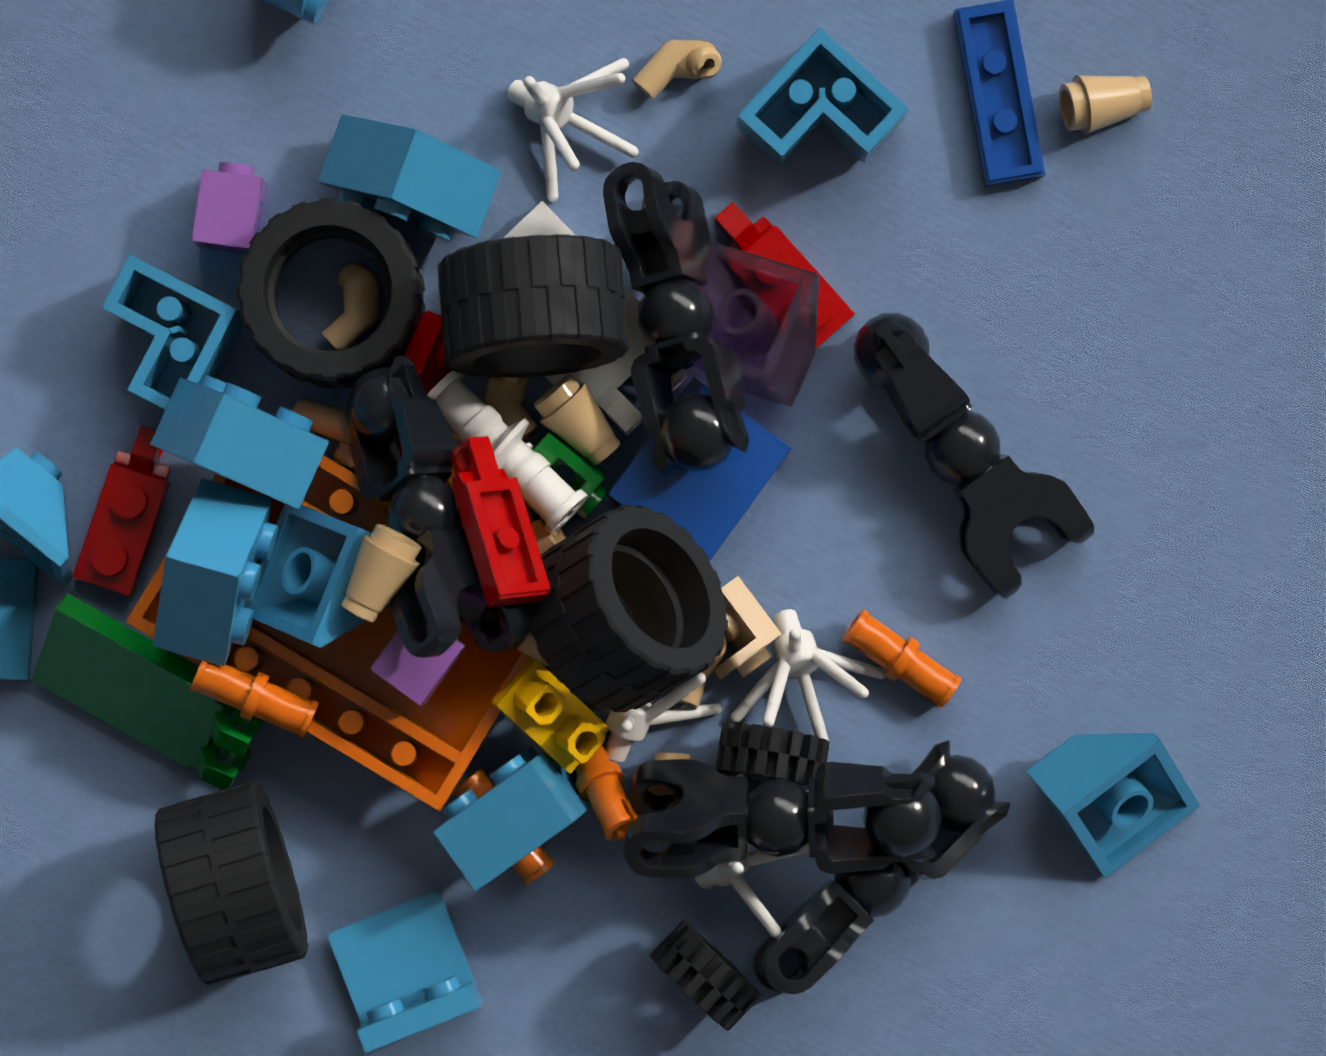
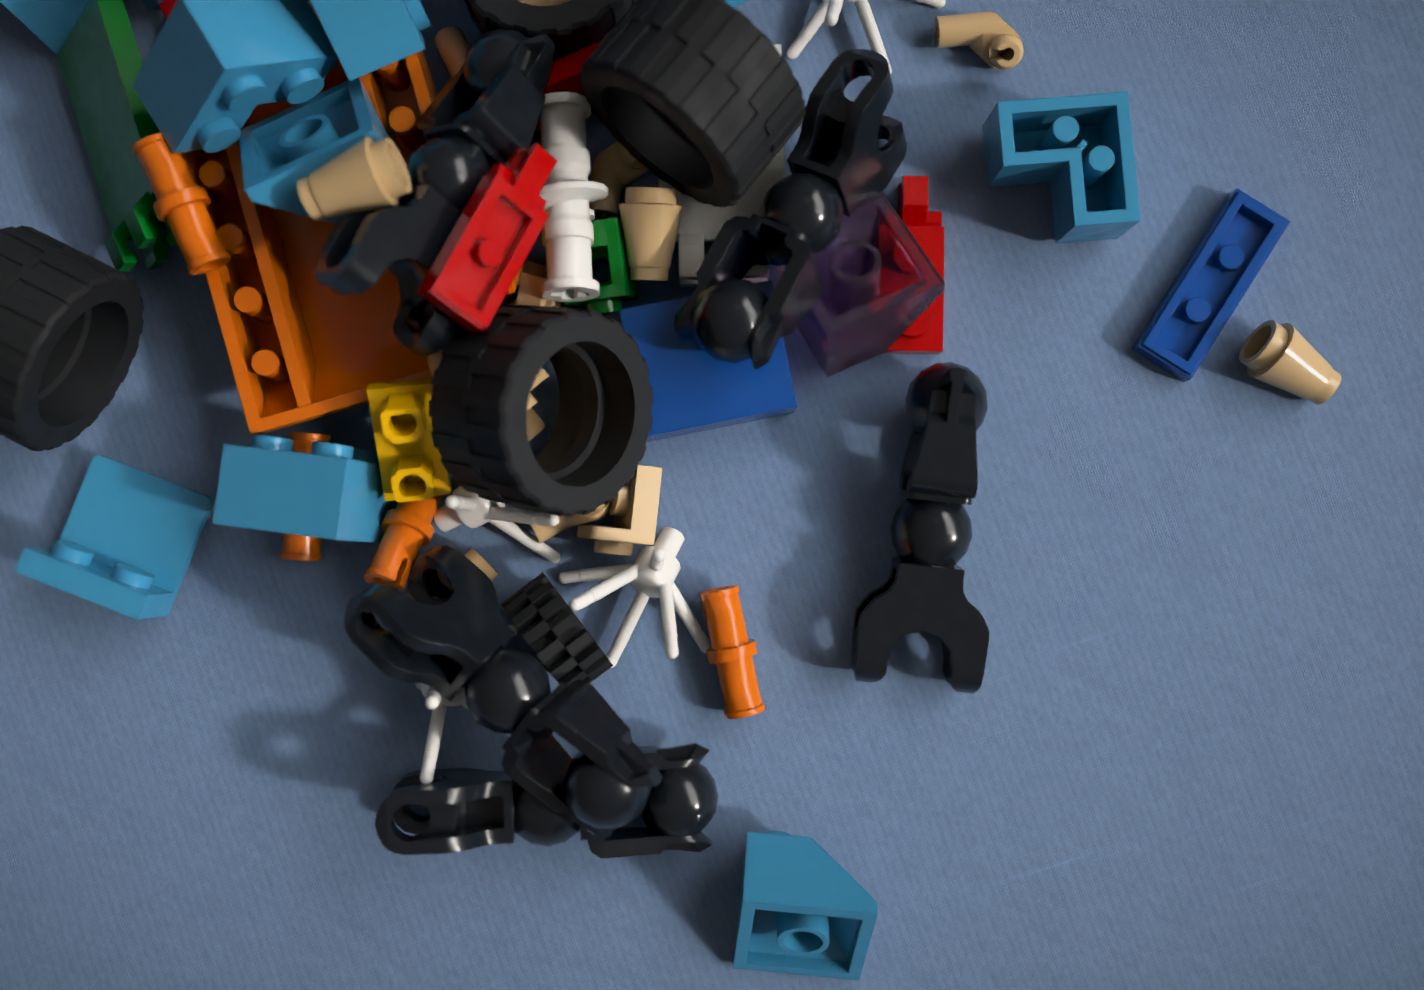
camera: 50 degrees right, 0 degrees up
medium lavender brick [370,624,467,706] -> none
black tyre [650,920,762,1031] -> none

